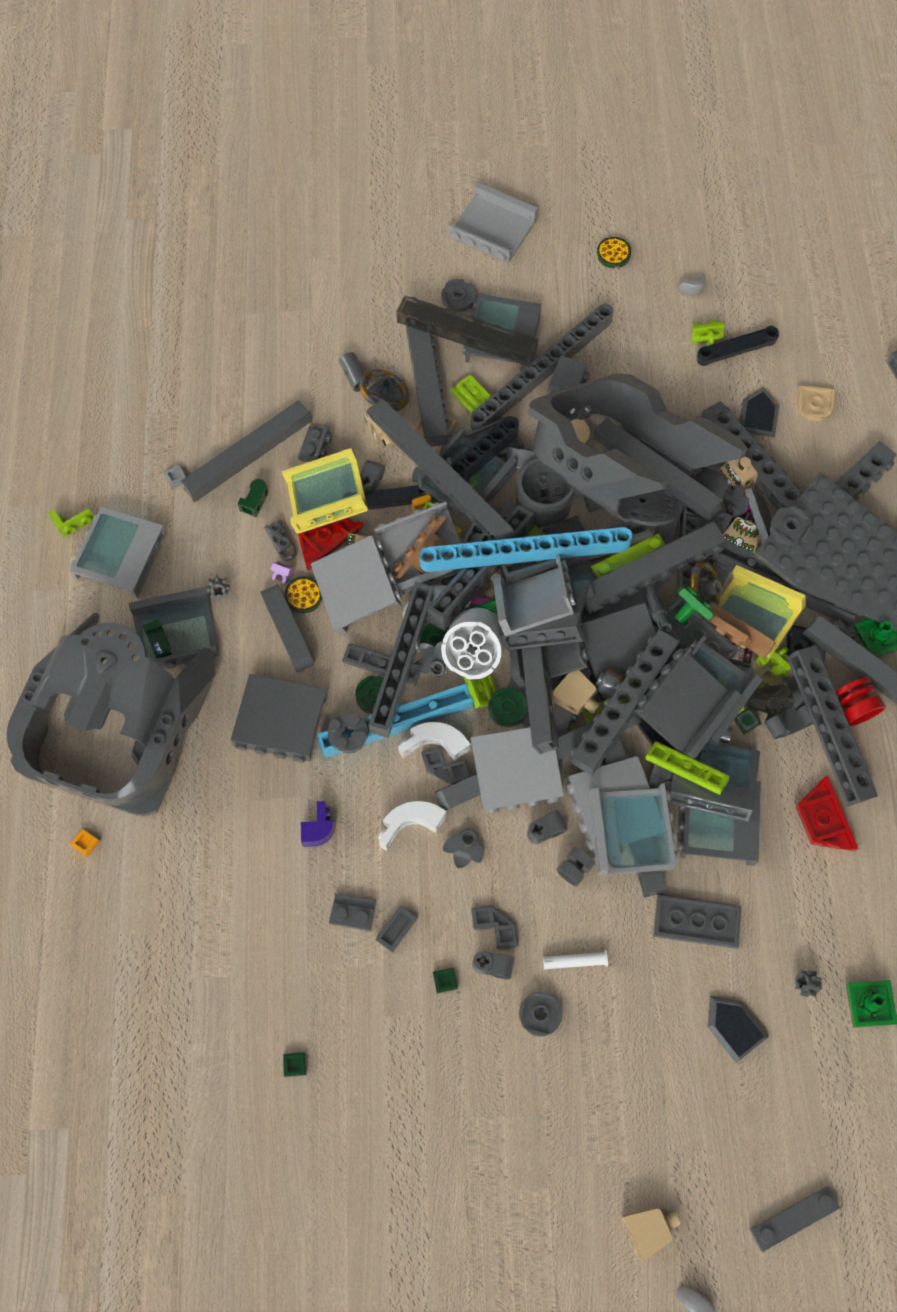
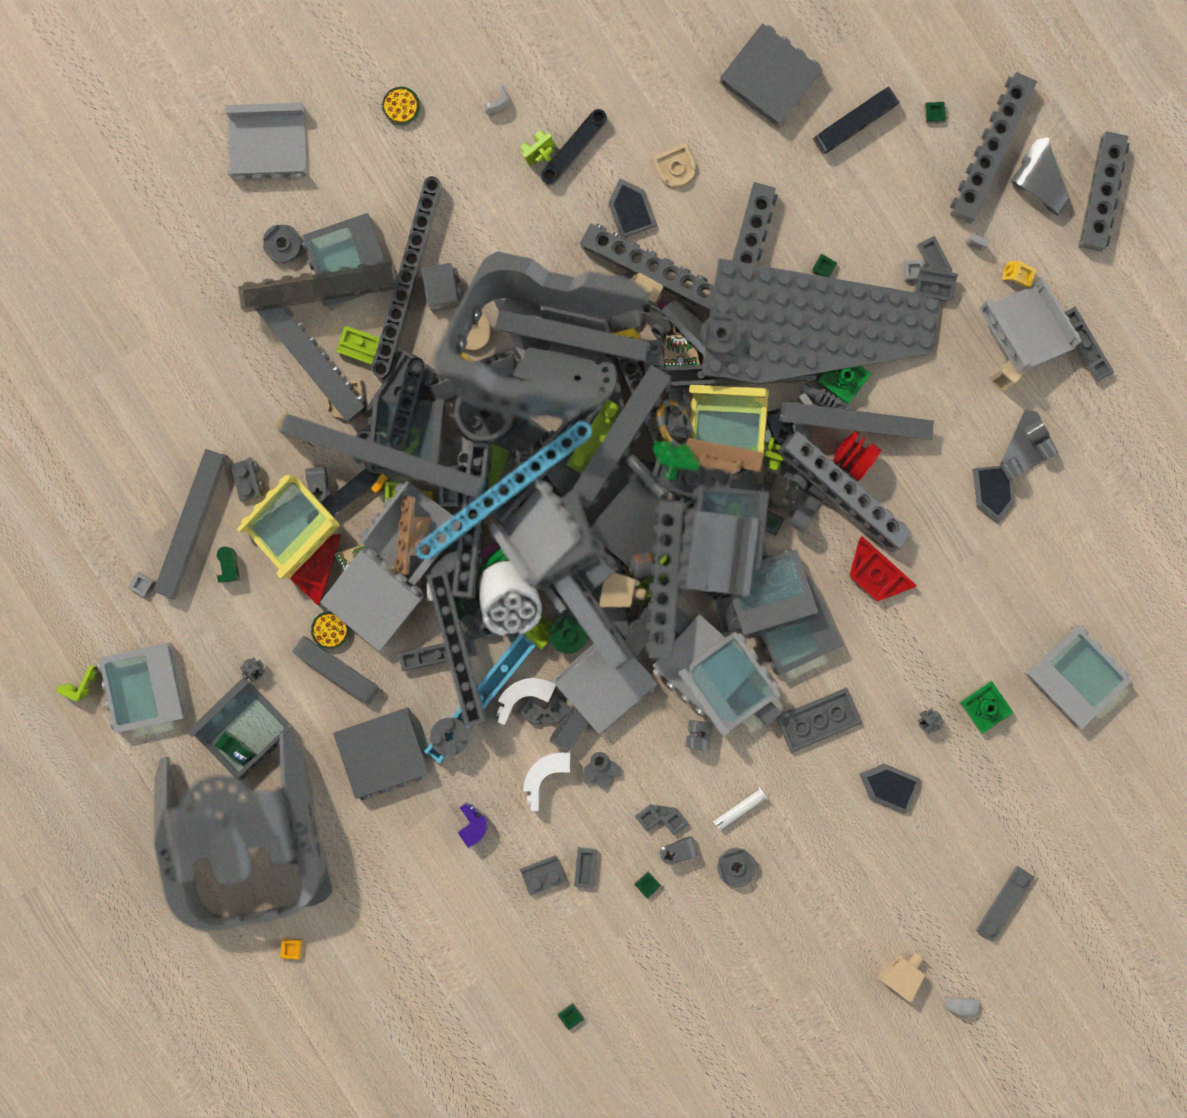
camera: 30 degrees left, 20 degrees up
dark grey piece [264,520,297,561] -> none
lavender tile [270,562,295,584] -> none
dark grey pin [339,352,369,392] -> none
dark green tile [355,676,384,714] -> none
dark grey piece [359,369,409,411] -> none
dark grey piece [527,810,568,844] -> none
lime plate [646,741,730,795] -> none

